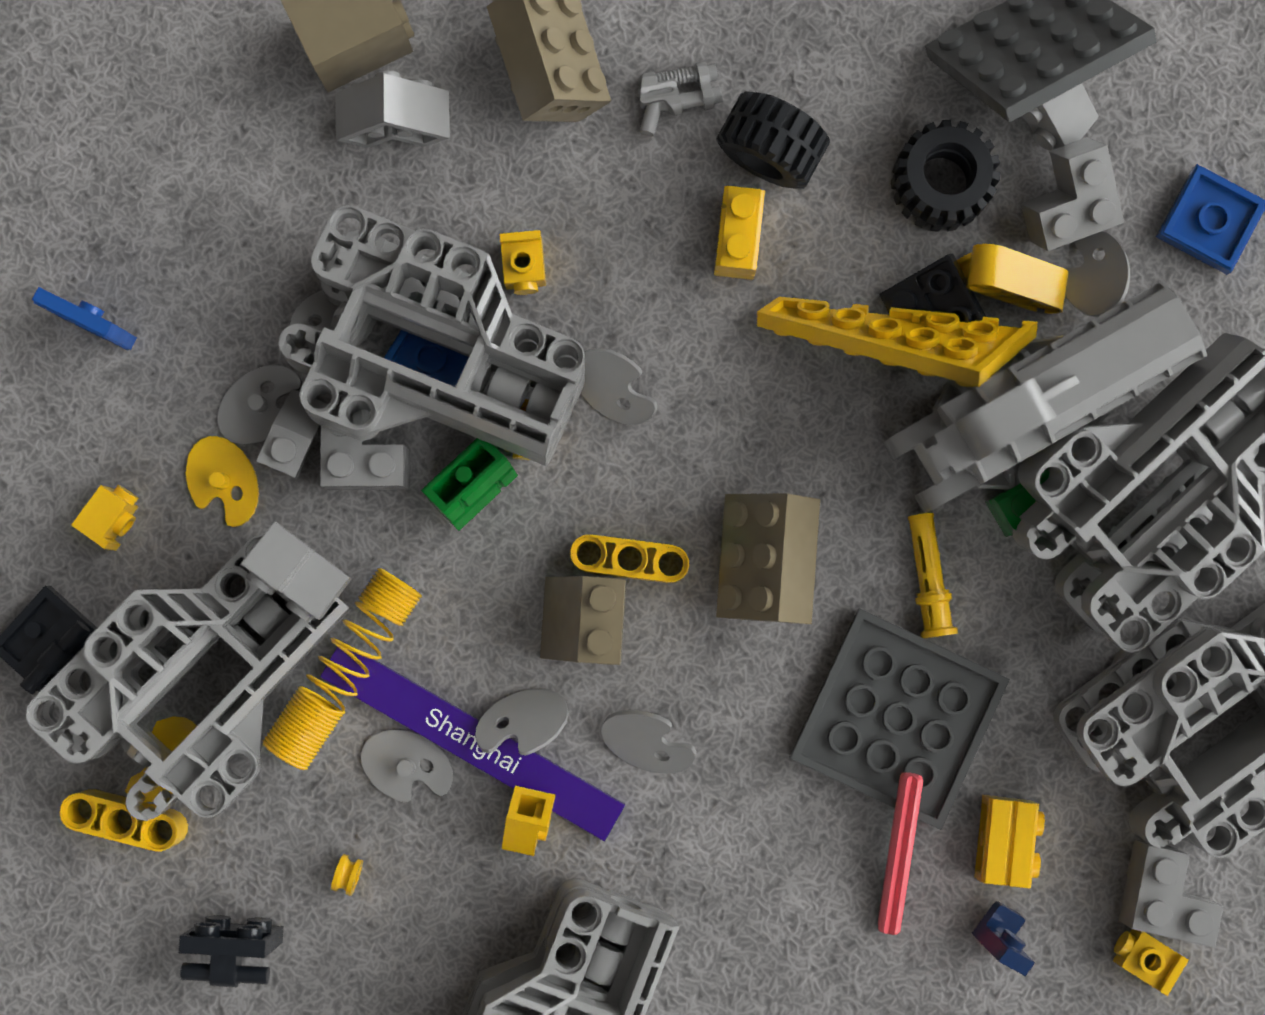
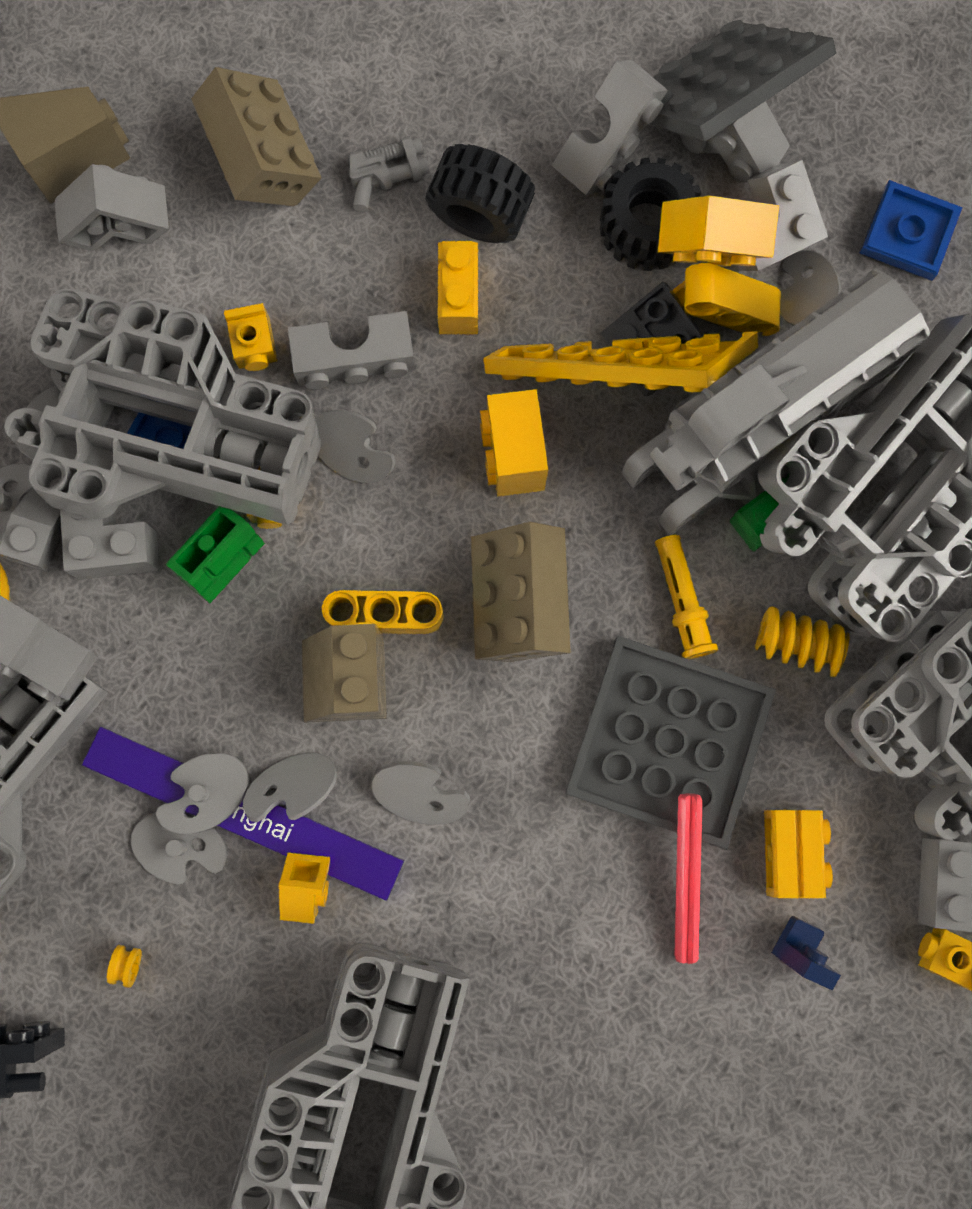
camera: 10 degrees left, 5 degrees down
yellow piece [262,568,422,770] -> none
none -> light grey piece [156,753,249,835]
none -> light grey arch [288,311,416,389]
none -> yellow brick [480,389,548,497]
none -> light grey arch [551,60,668,195]
none -> yellow brick [658,195,779,267]
none -> yellow piece [755,606,850,678]

